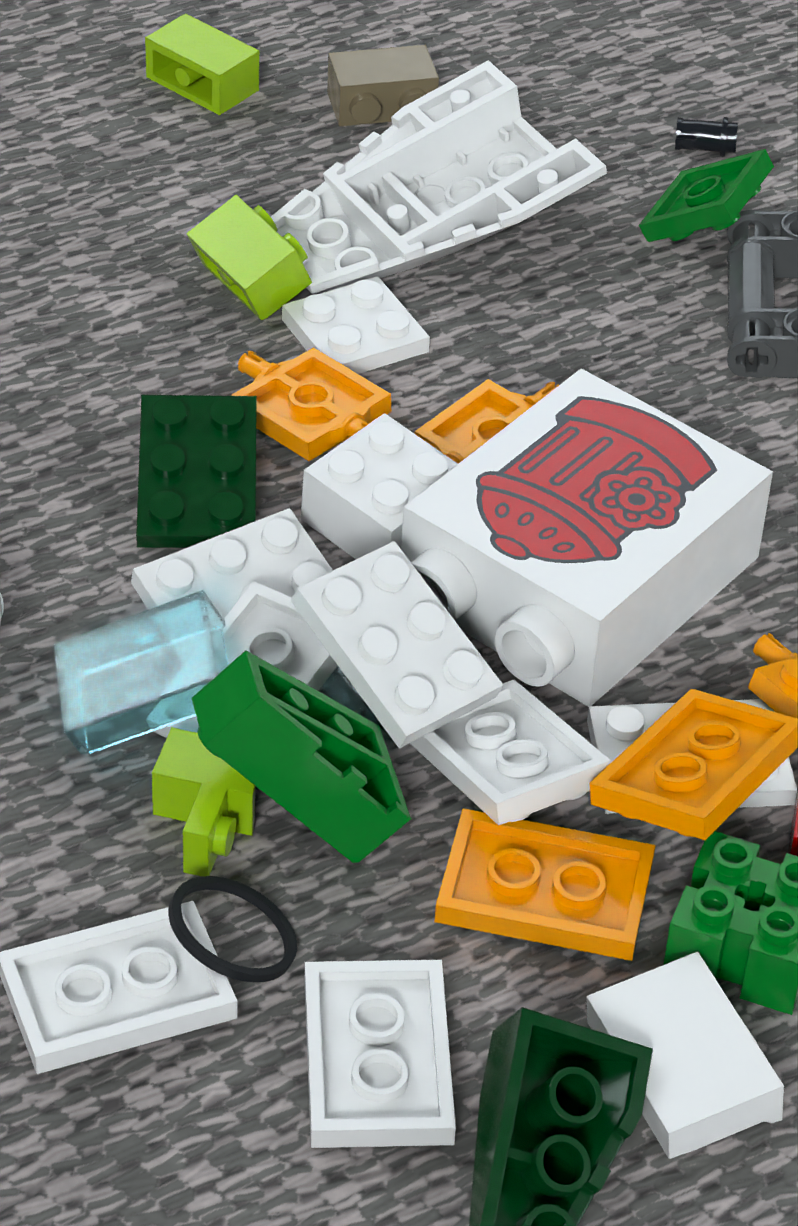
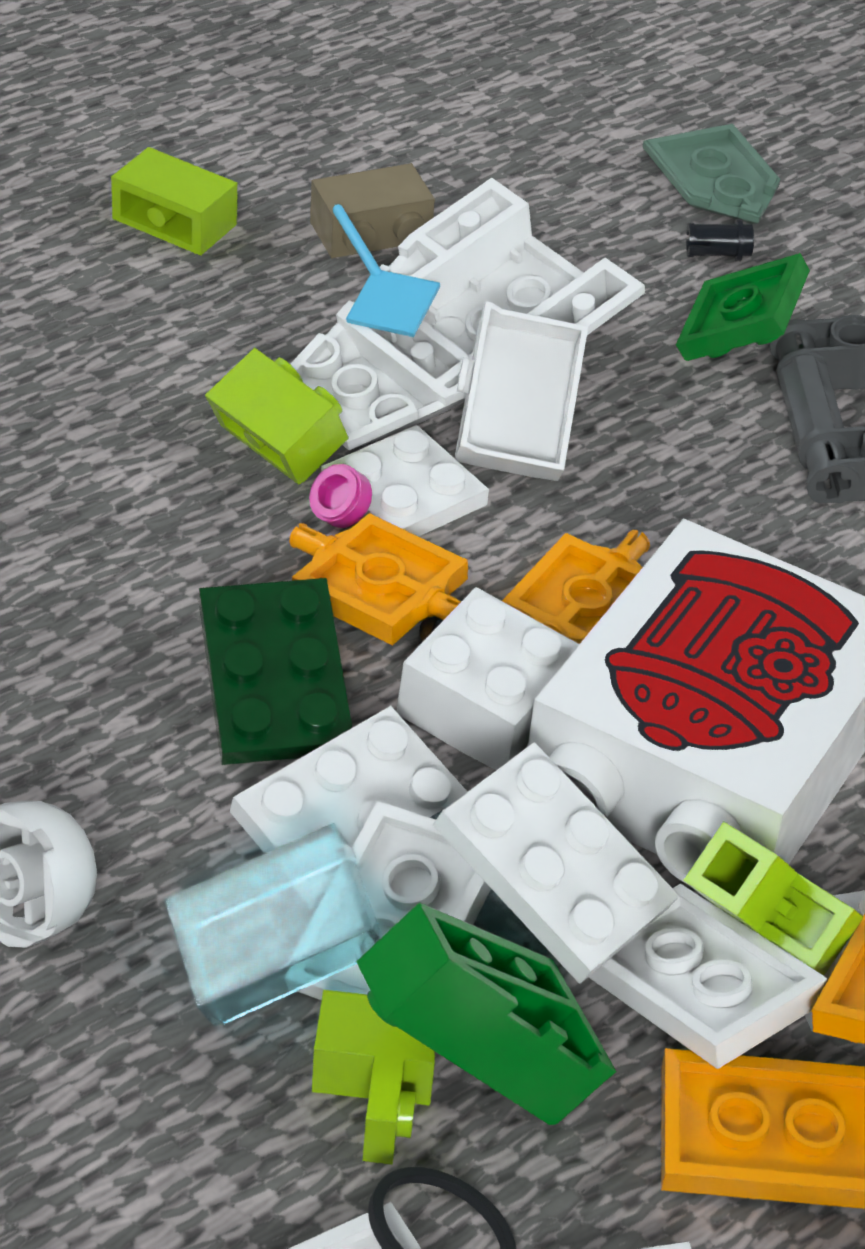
camera: 10 degrees left, 0 degrees up
none -> dark pink tile [309,464,372,528]
none -> medium azure piece [333,204,440,337]
none -> white container [454,301,588,481]
none -> sand green tile [643,124,781,224]
none -> lime brick [683,821,864,976]

